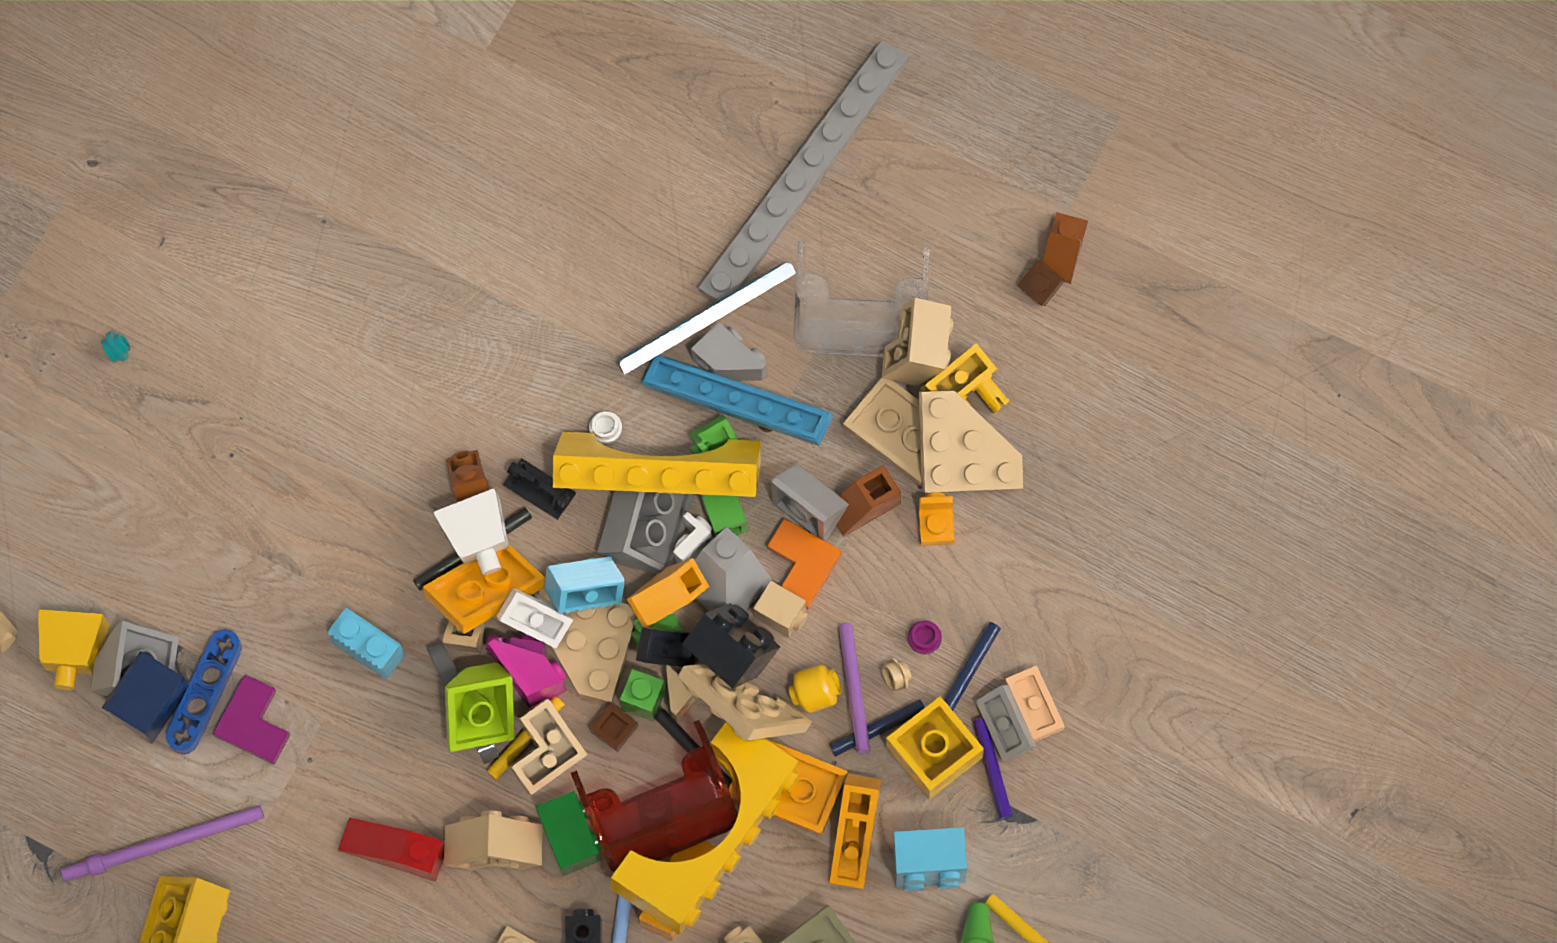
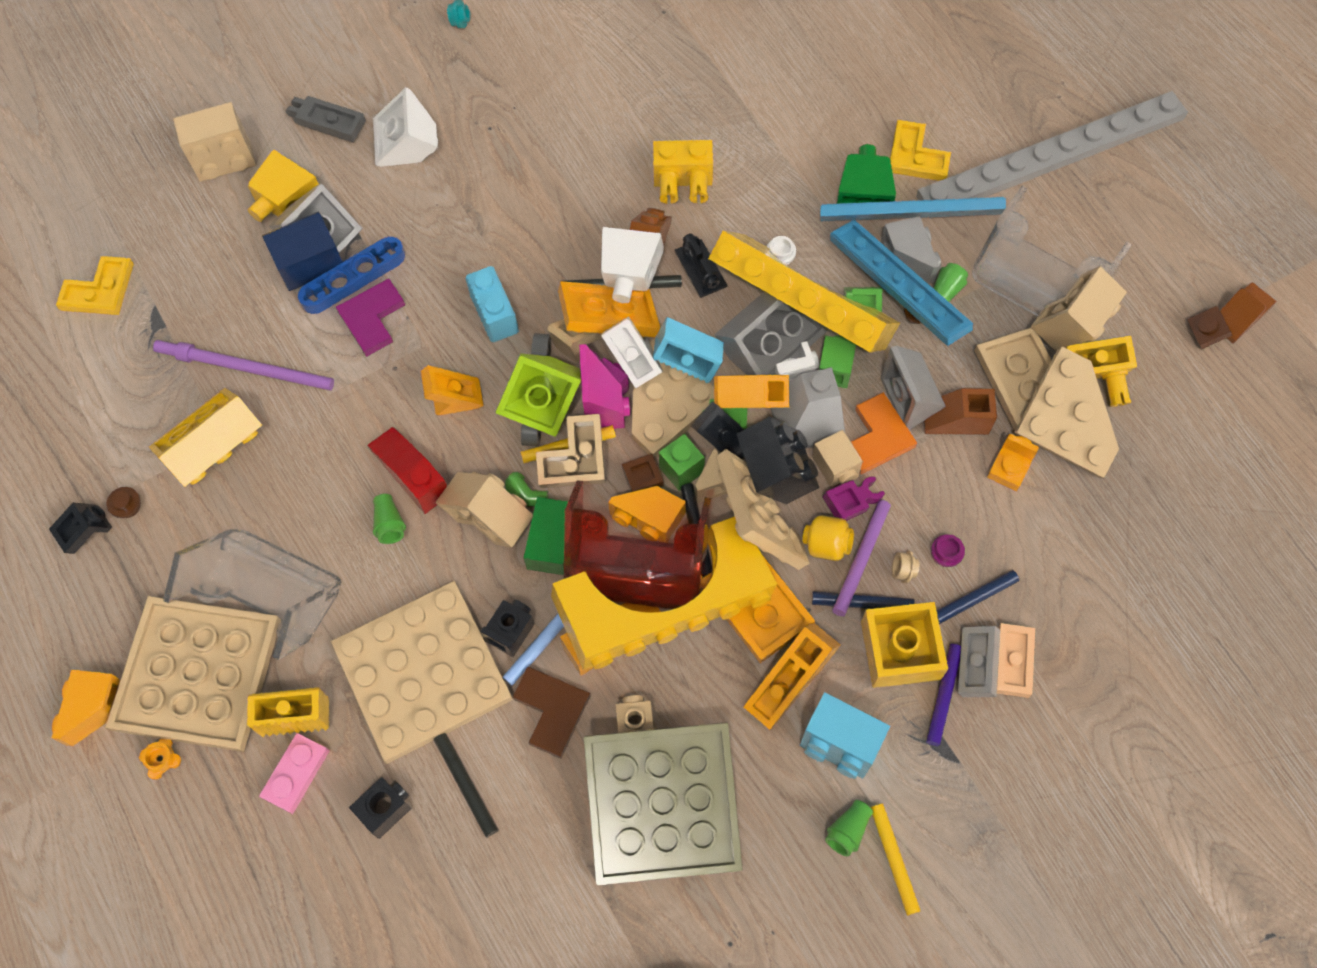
camera: 30 degrees right, 5 degrees down
none -> dark grey hinge [286,96,366,142]
none -> white slope [373,87,438,167]
none -> bright green cone [373,494,406,544]
none -> light orange slope [421,365,483,415]
none -> bright green arm [505,472,548,506]
none -> light orange slope [608,486,686,545]
none -> yellow brick [653,140,713,204]
none -> magenta plate [822,476,885,521]
none -> green torso [836,144,896,204]
none -> yellow tile [890,120,951,181]
none -> bright green cone [933,263,968,302]

